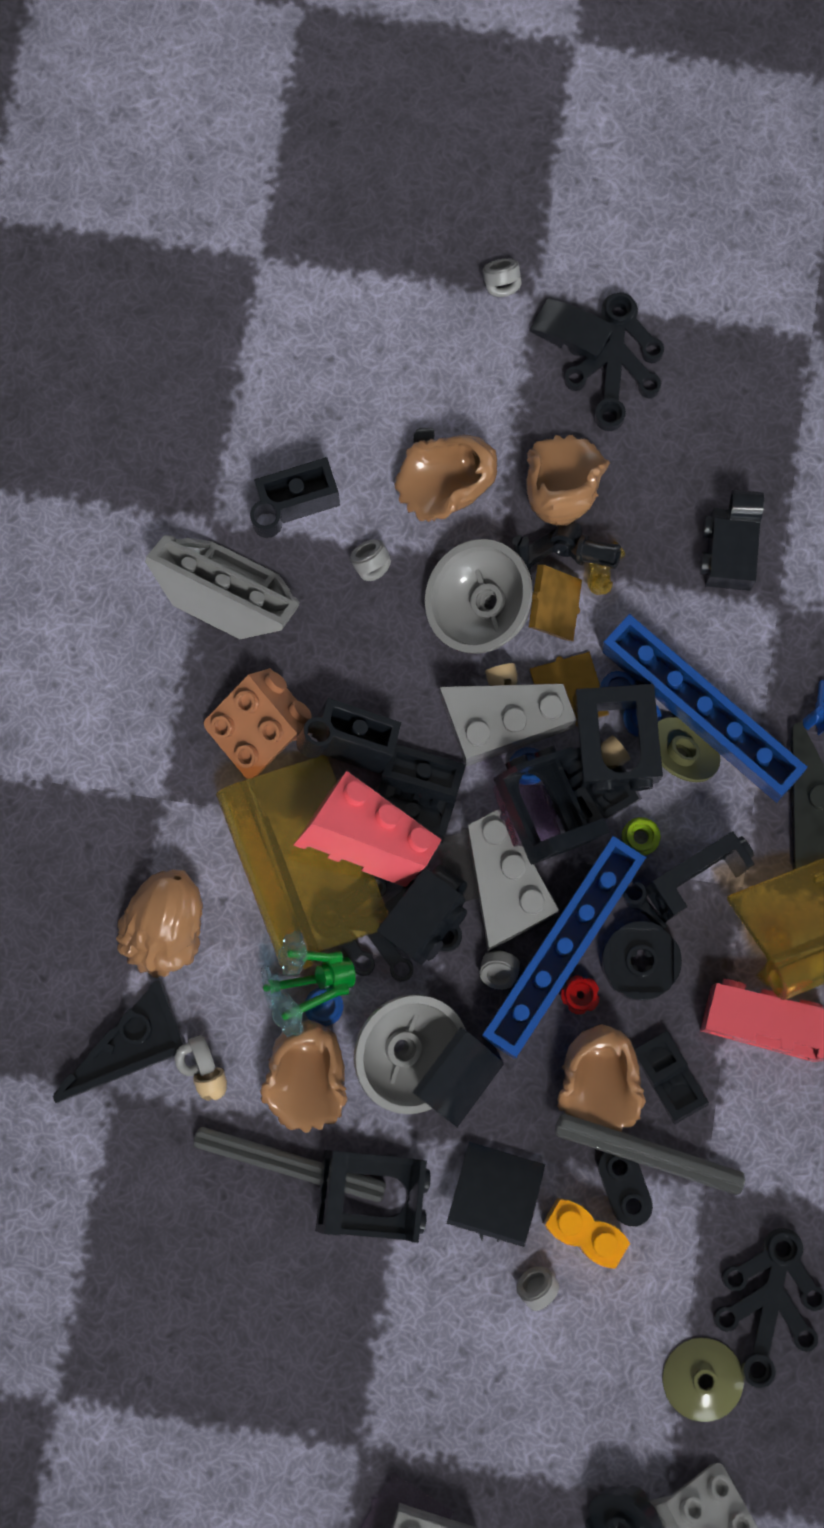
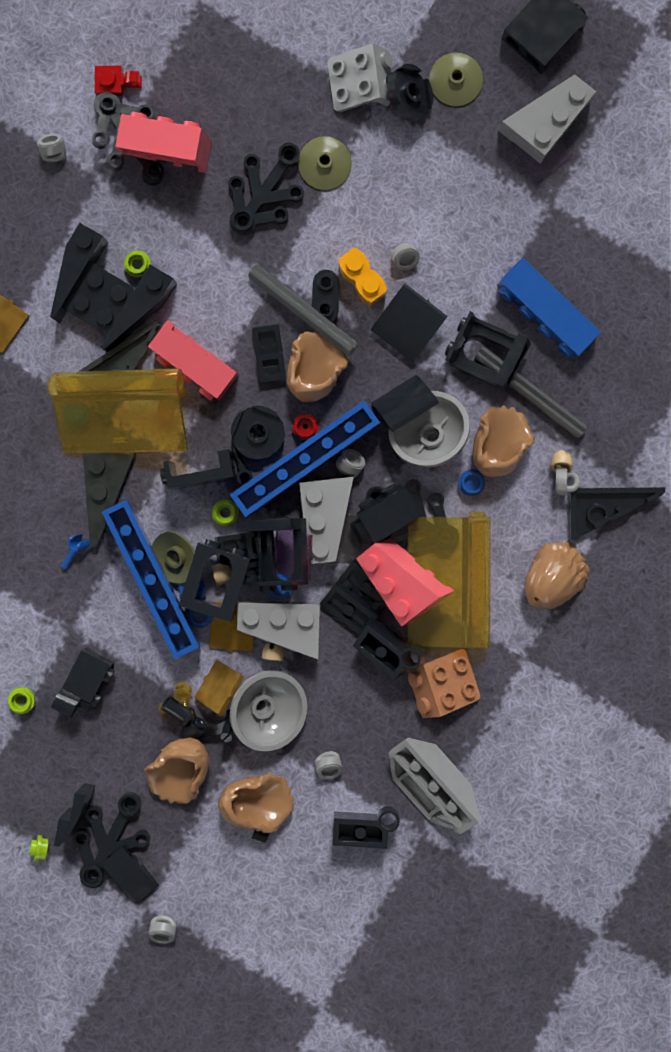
camera: 165 degrees left, 10 degrees up
plant [261,931,356,1036] -> none
none -> lime plate [8,687,35,714]
none -> lime plate [29,835,48,863]
none -> black slope [54,783,95,847]
none -> blue brick [497,257,601,359]

